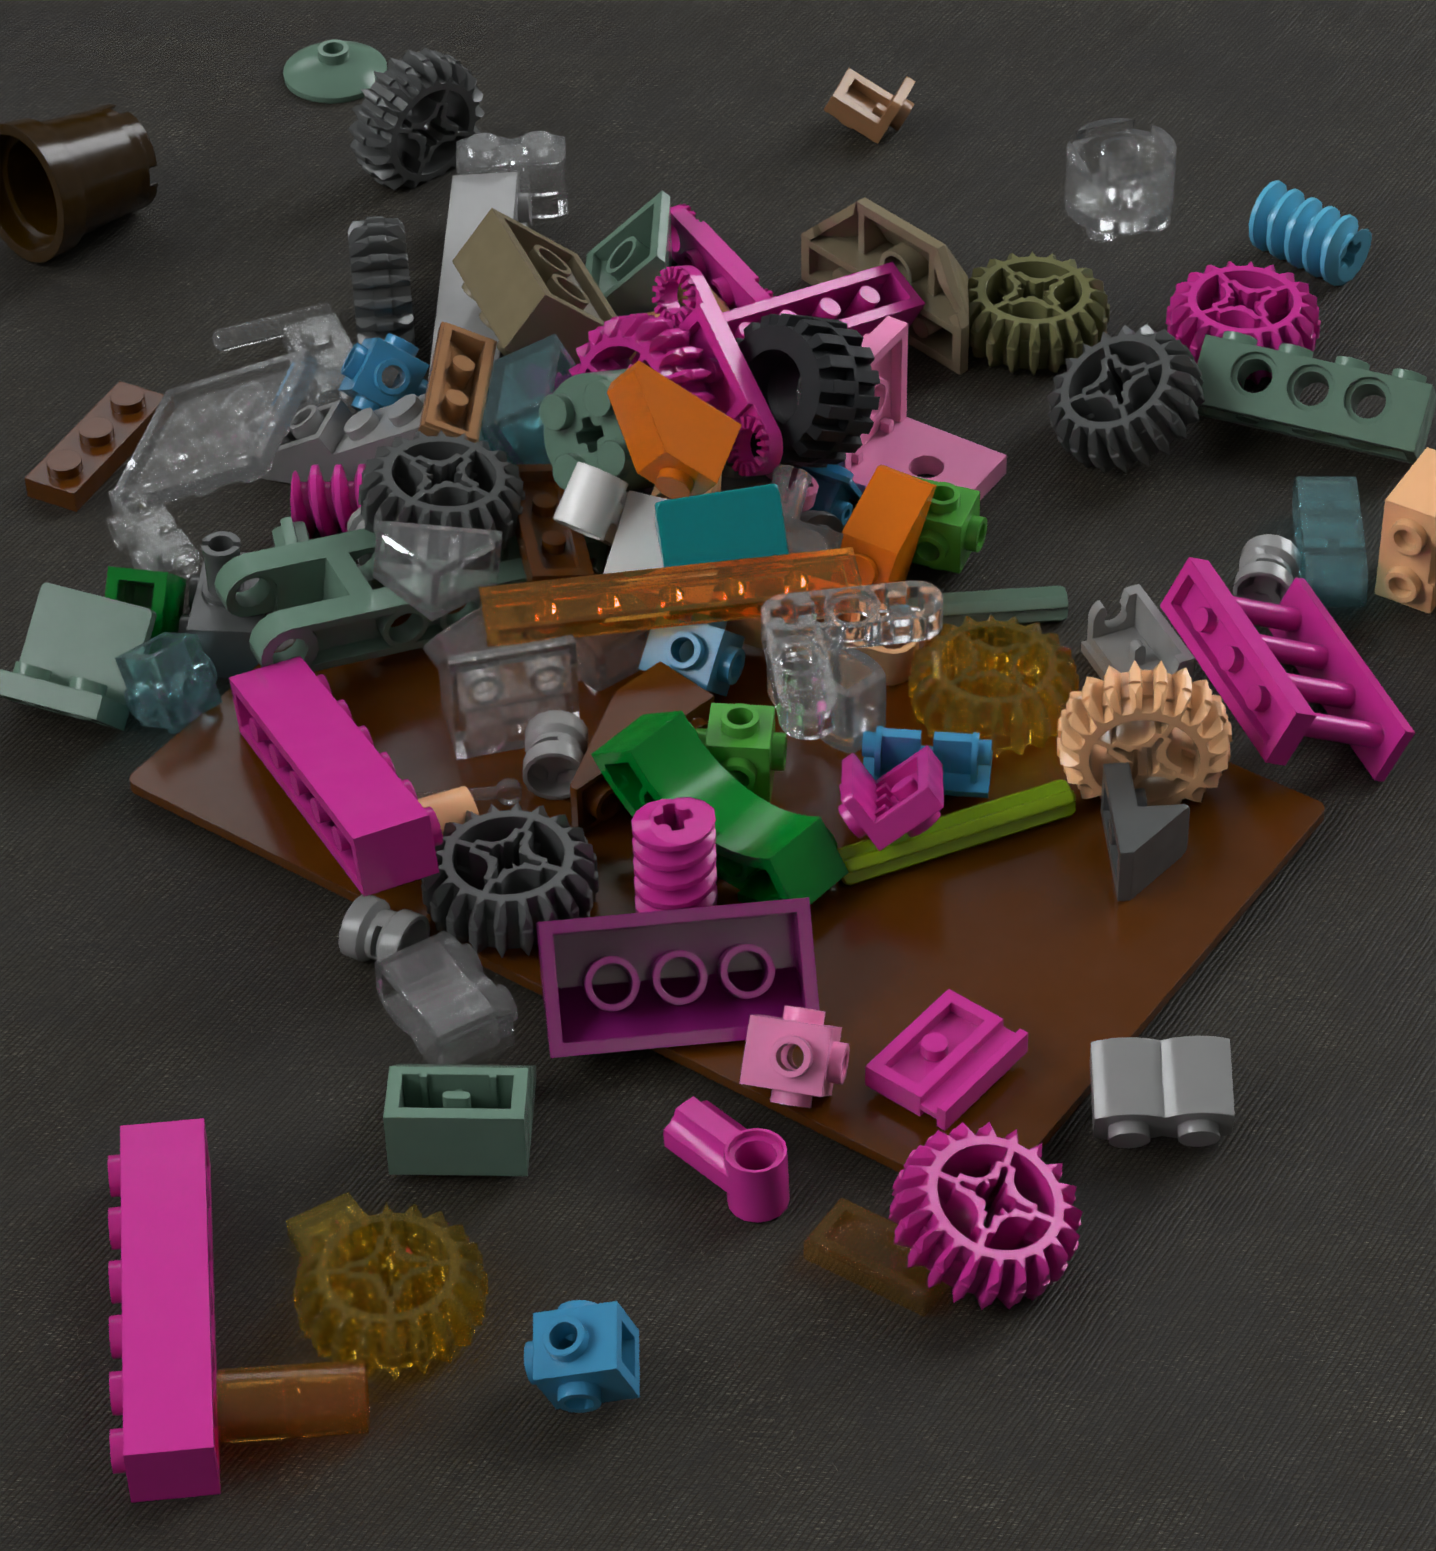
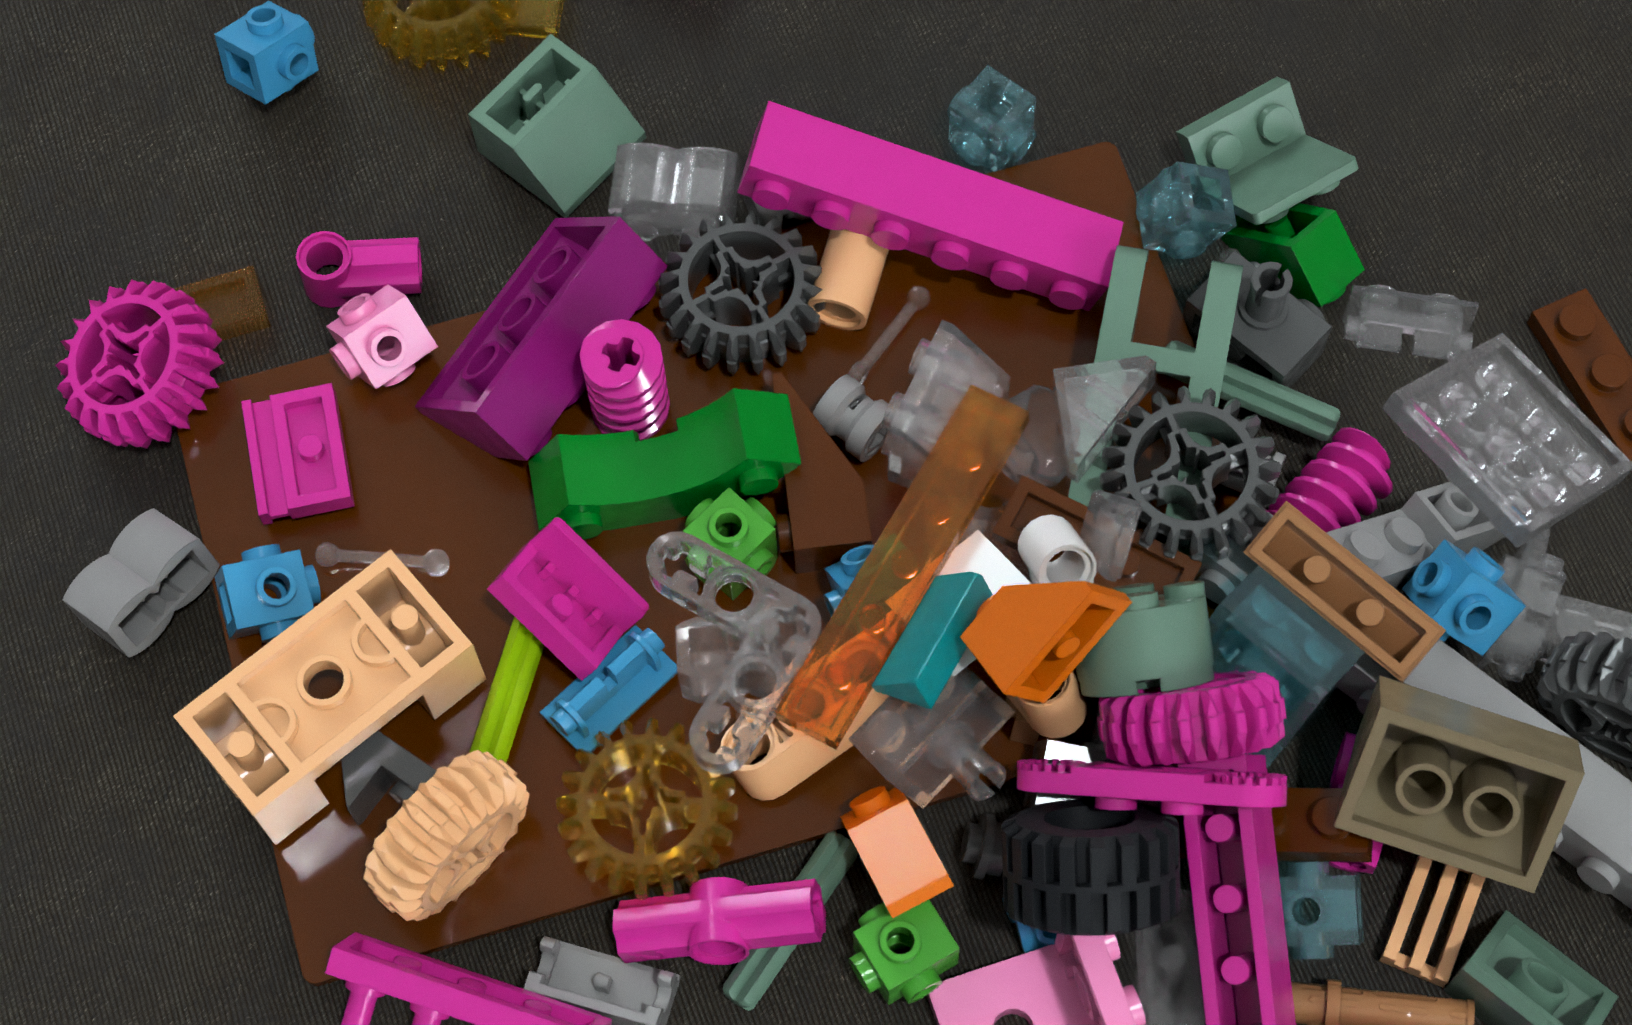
camera: 130 degrees right, 25 degrees up
none -> light nougat plate [173,549,486,845]
none -> dark azure brick [214,544,321,643]
none -> clear hinge [315,542,450,577]
none -> dark pink piece [613,877,826,965]
none -> clear light blue brick [947,65,1036,172]
none -> clear slope [1080,490,1143,582]

